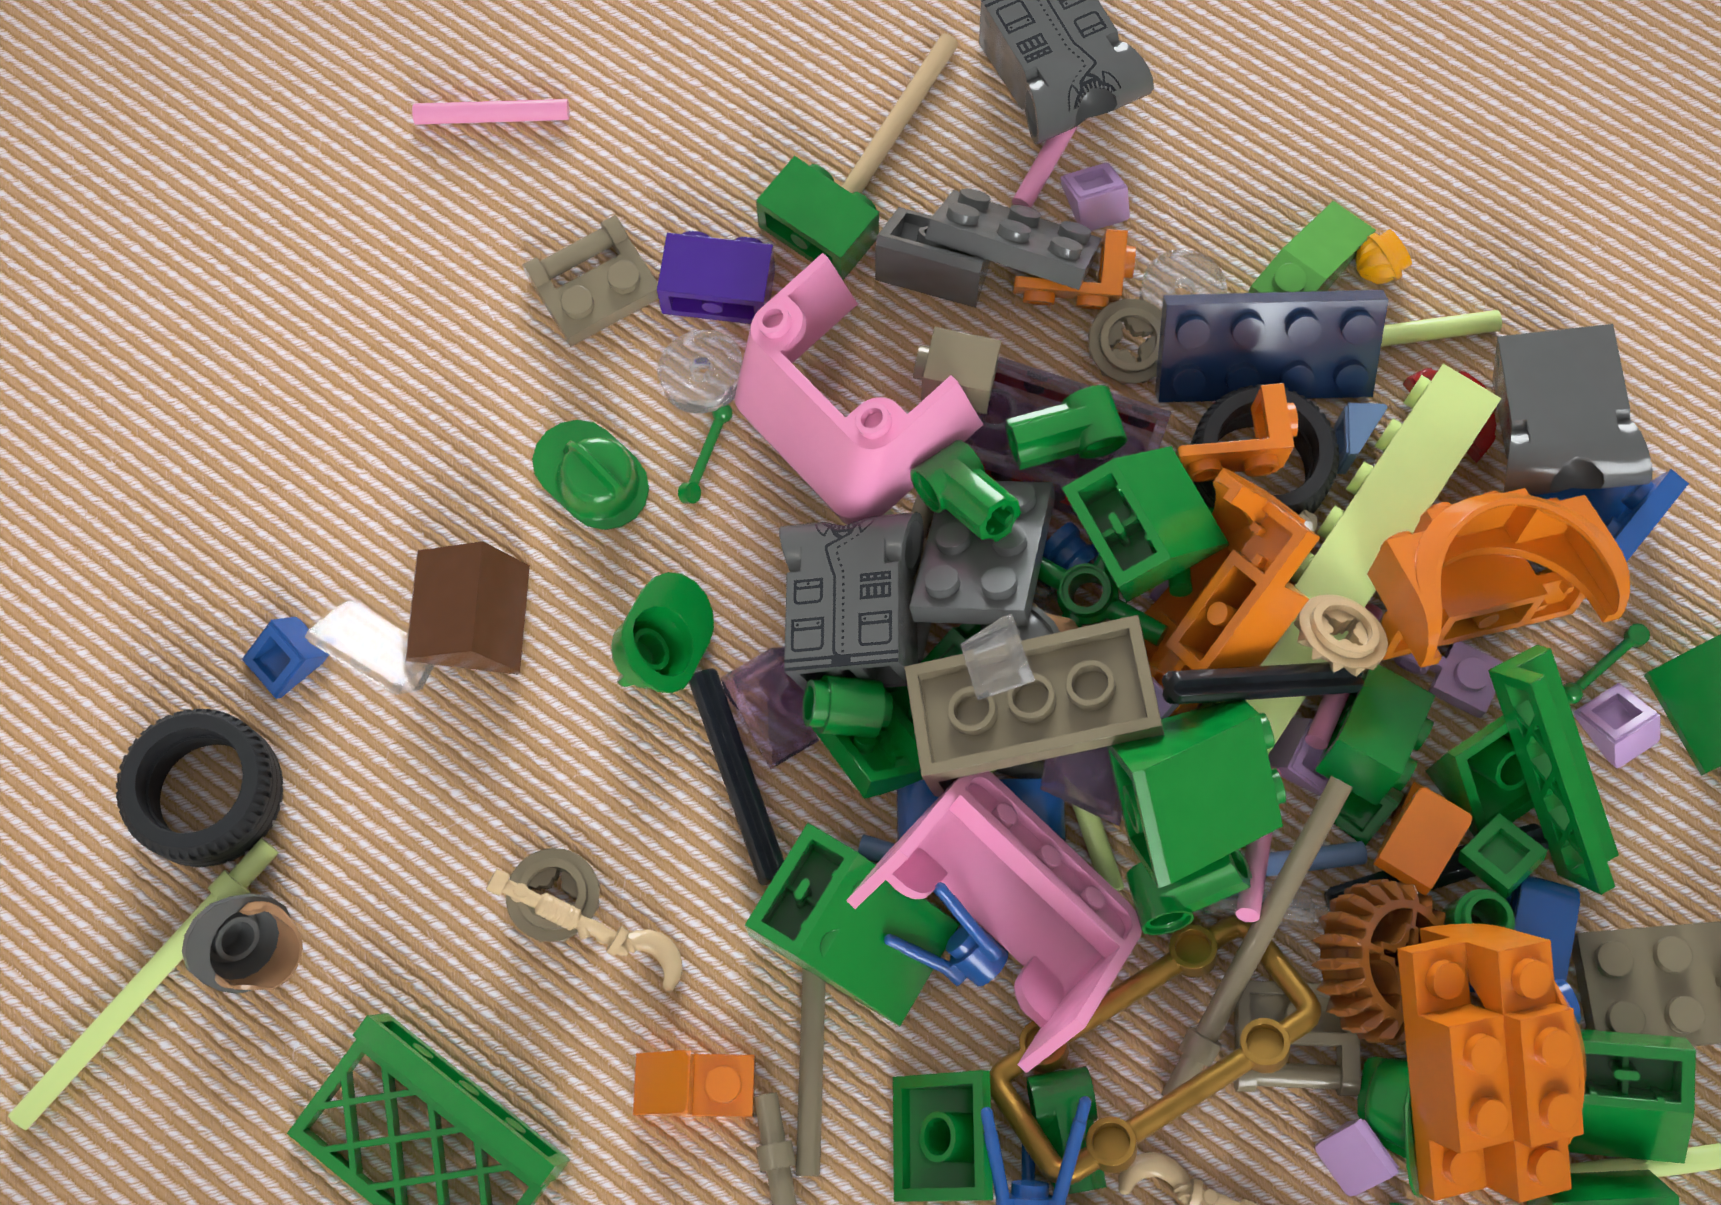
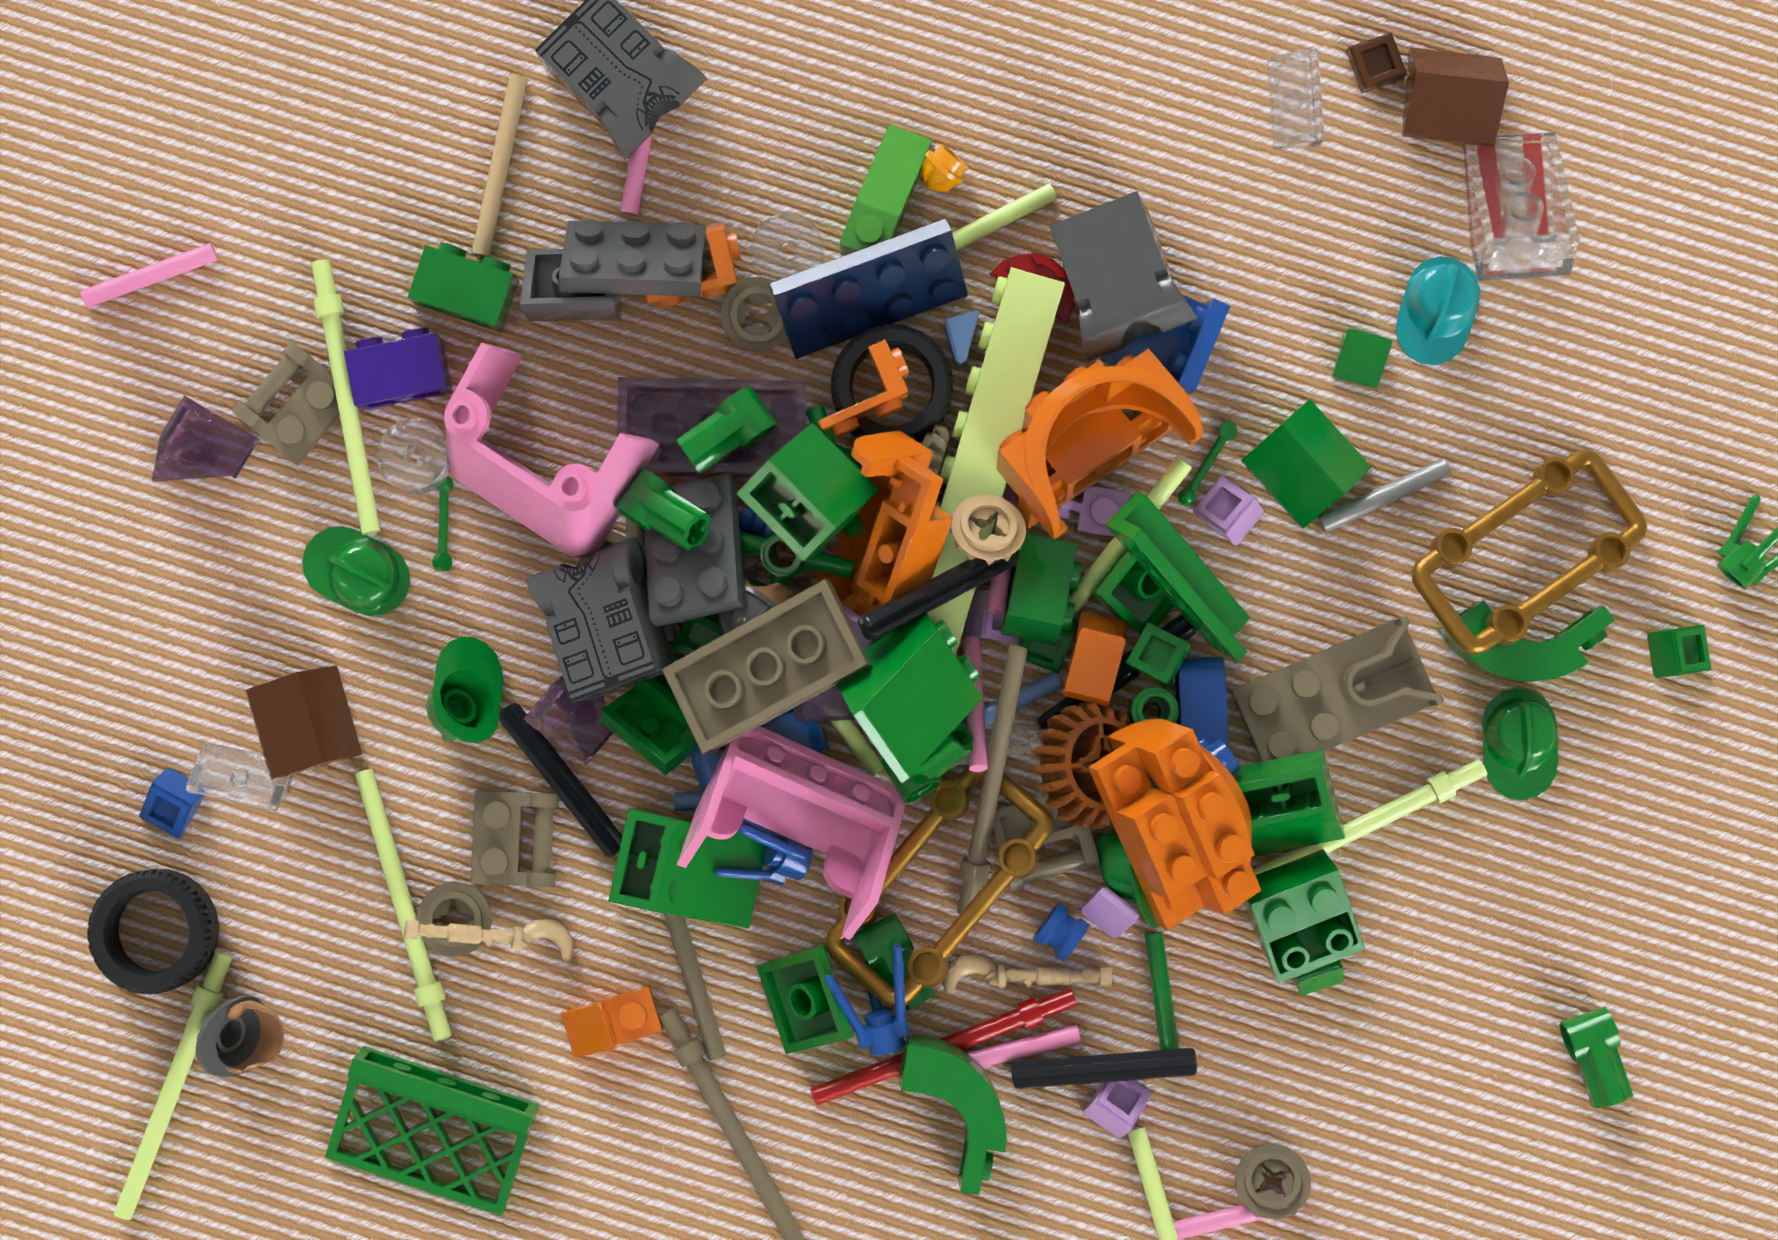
camera: 20 degrees left, 15 degrees up
green brick [802,675,893,738] -> none
dark tan brick [913,327,1001,414] -> none
clear slope [960,614,1035,700] -> none
lavender slope [1060,162,1130,231] -> none
none -> clear purple slope [152,395,260,482]
none -> yellowish green bar [311,259,380,535]
none -> yellowish green bar [355,769,452,1042]
none -> dark tan plate [471,790,559,887]
none -> blue wheel [1032,902,1090,961]
none -> yellowish green bar [1067,456,1193,613]

